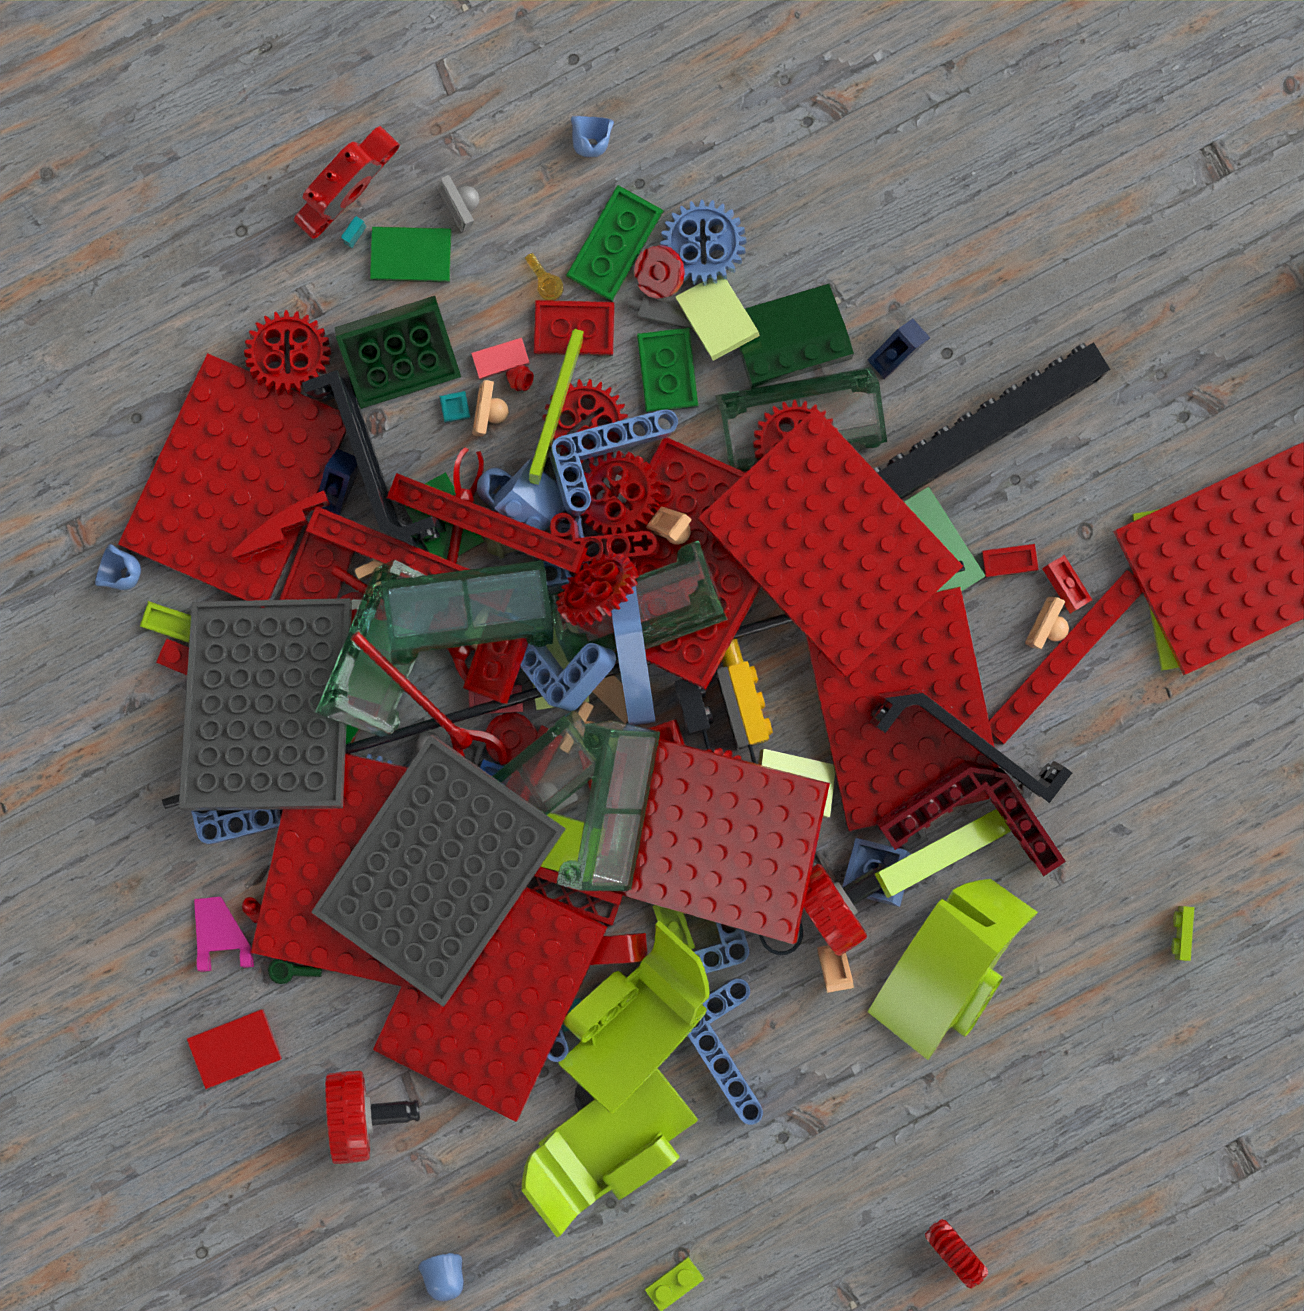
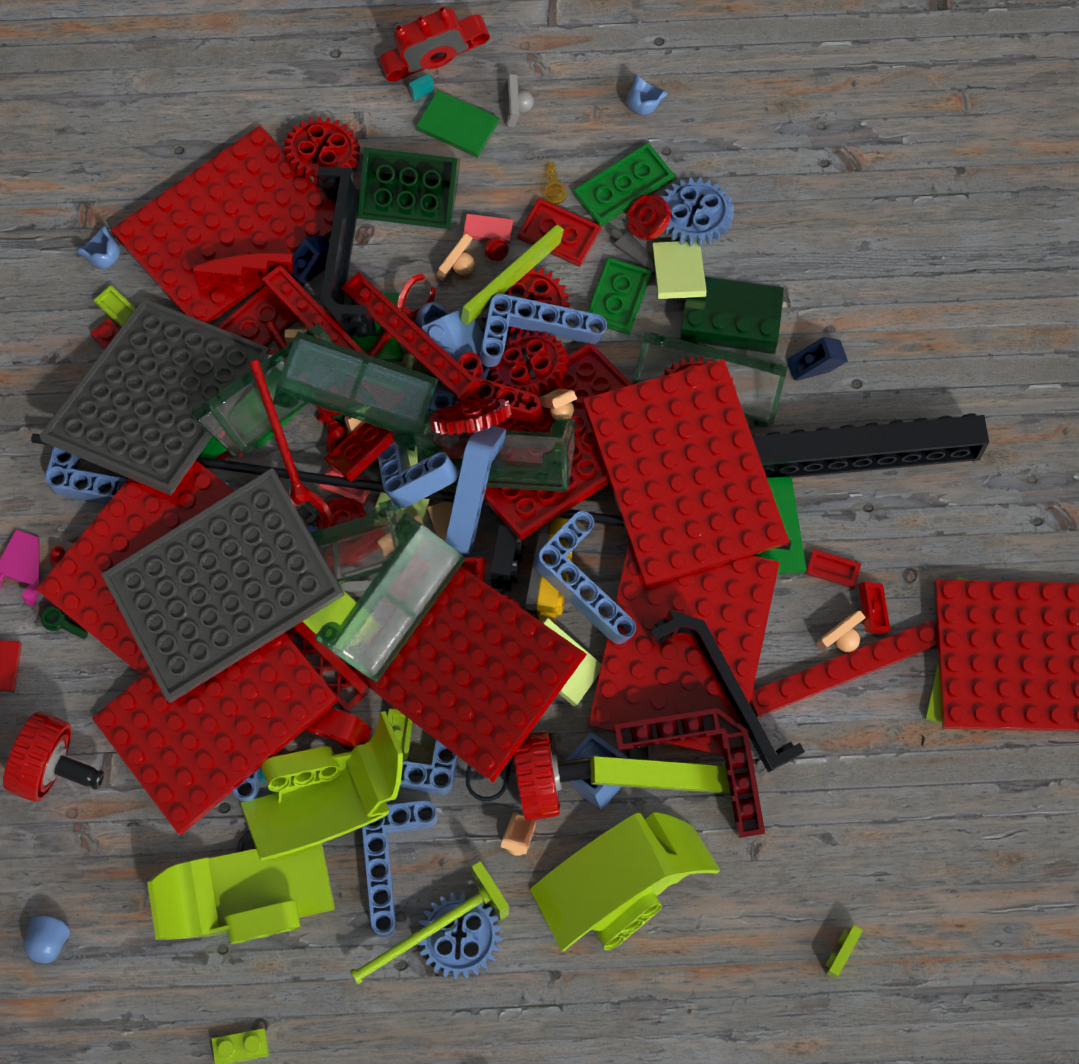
camera: 25 degrees right, 15 degrees down
teal tile [439,391,471,423] -> none
none -> lime tile [350,861,509,984]
none -> medium blue gear [417,893,502,980]
none -> medium blue beam [533,511,636,644]

